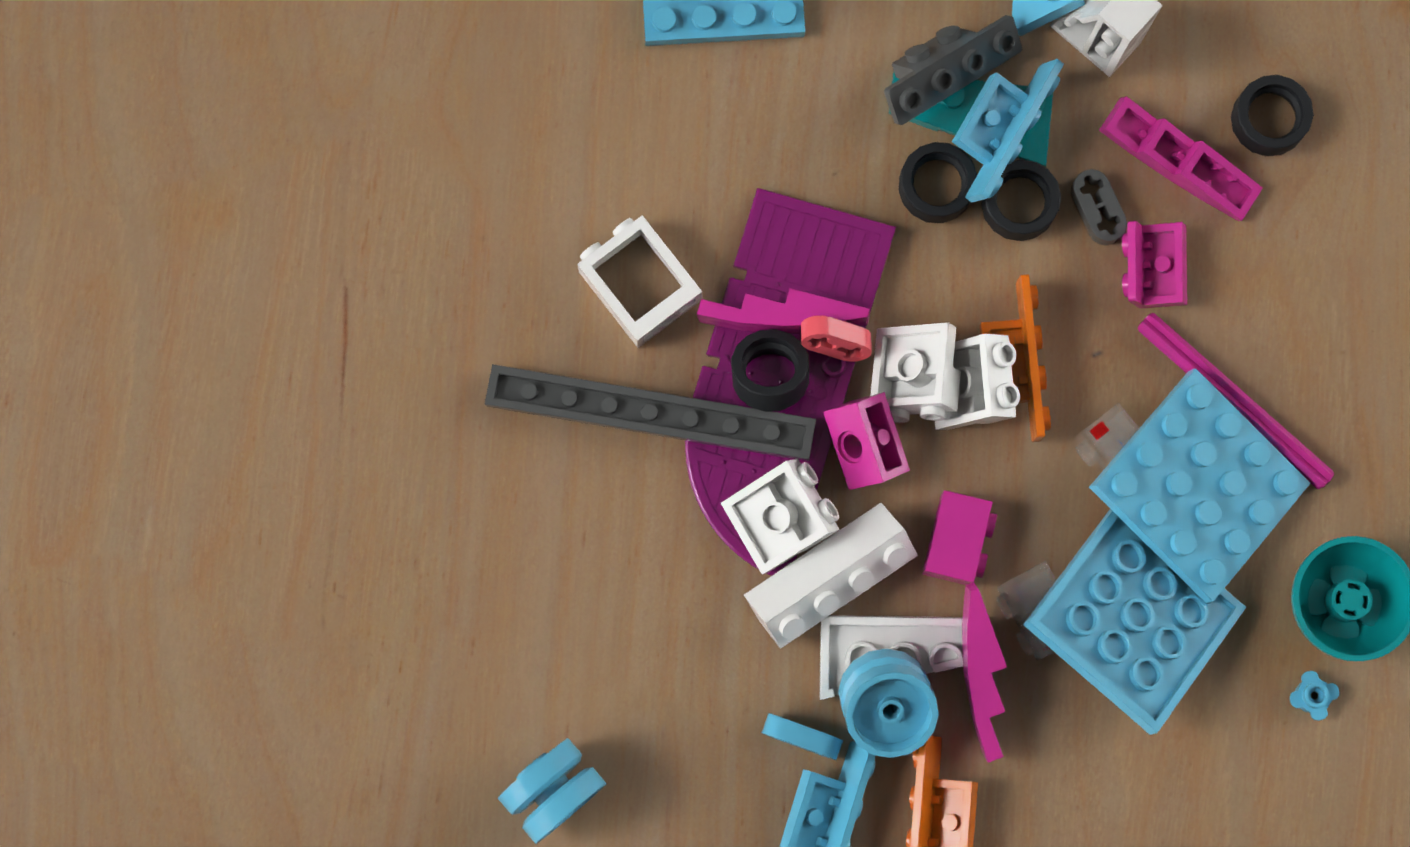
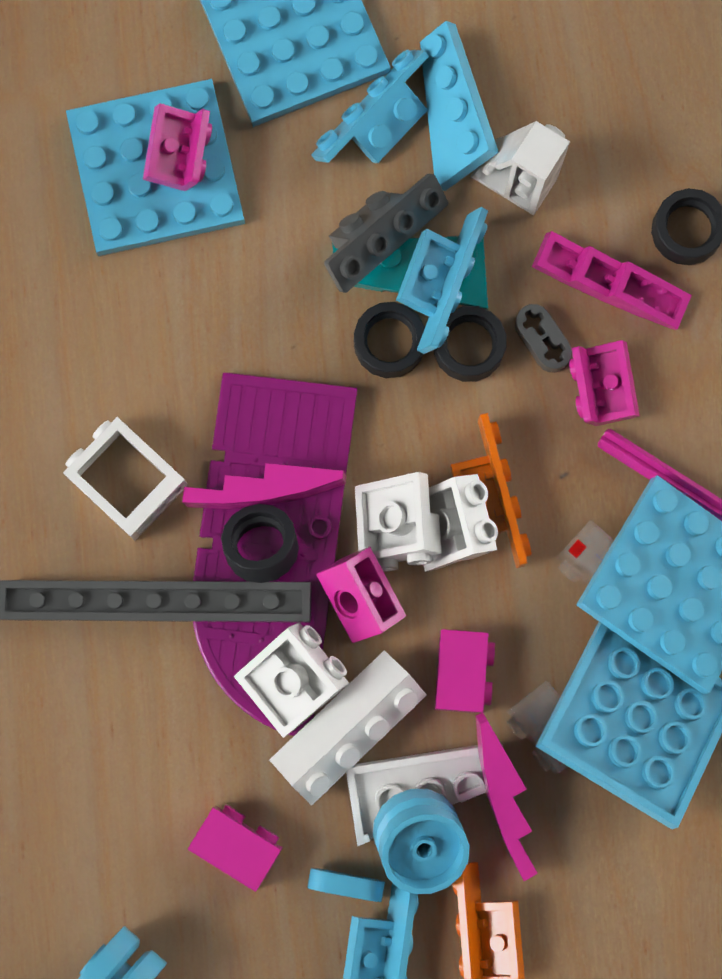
camera: 10 degrees left, 0 degrees up
coral beam [801,316,872,362] -> none
none -> dark pink brick [188,804,283,892]

